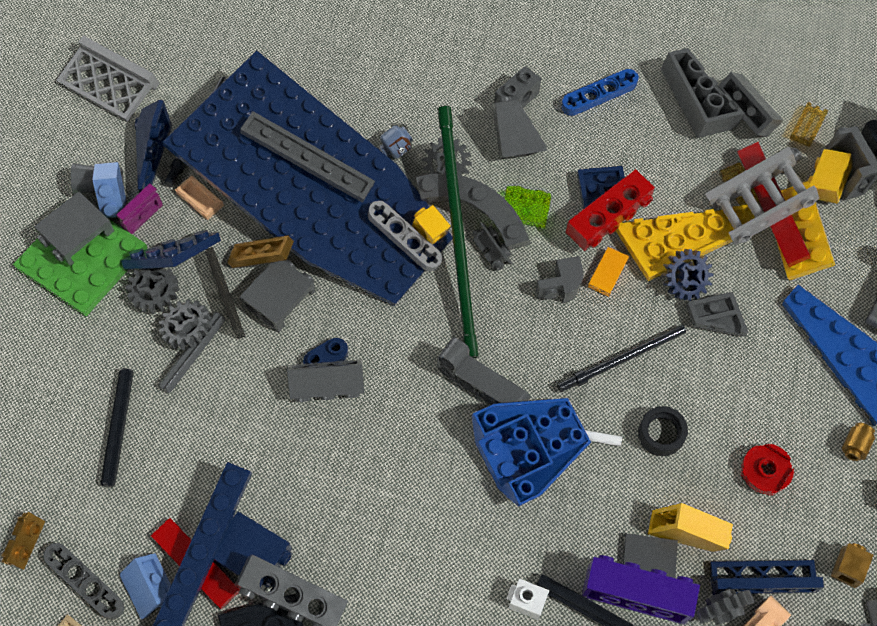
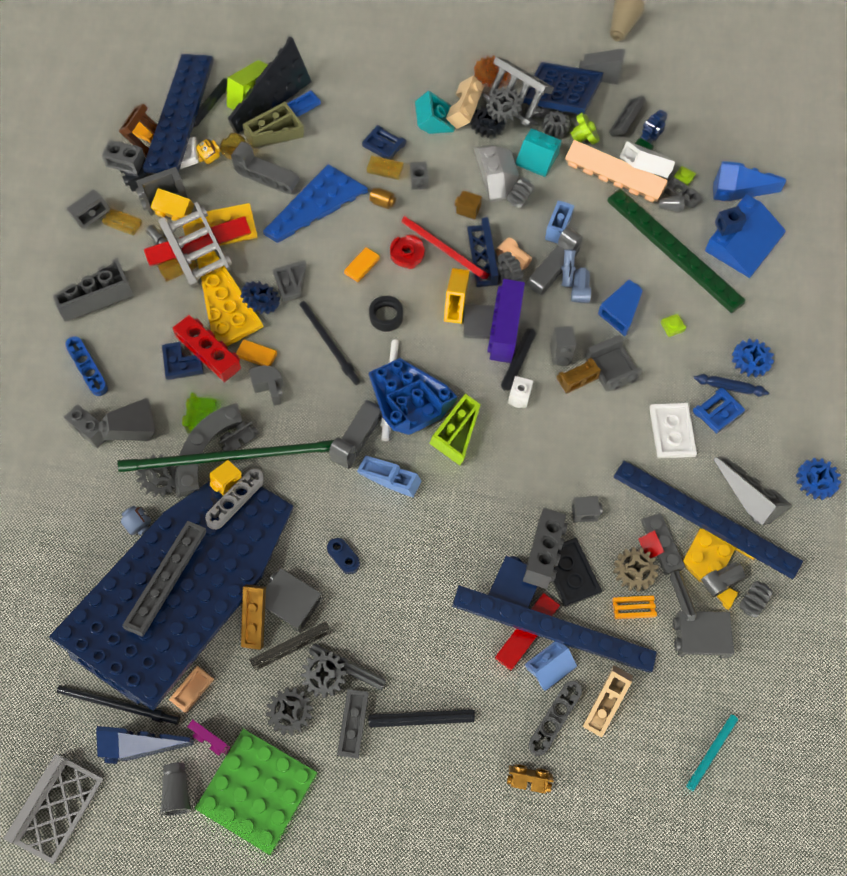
camera: 95 degrees left, 0 degrees up
dark grey panel [34,191,114,266] -> none
medium blue brick [92,162,127,218] -> none
dark blue plate [121,230,221,269] -> none
dark grey brick [287,359,364,402] -> none
dark grey brick [717,72,784,136] -> none
none -> dark grey brick [66,189,111,230]
none -> dark grey plate [337,689,369,759]
none -> light orange tile [344,247,380,282]
none -> medium blue slope [357,455,422,497]
none -> red tile [401,216,490,280]
none -> lime wedge [429,394,481,466]

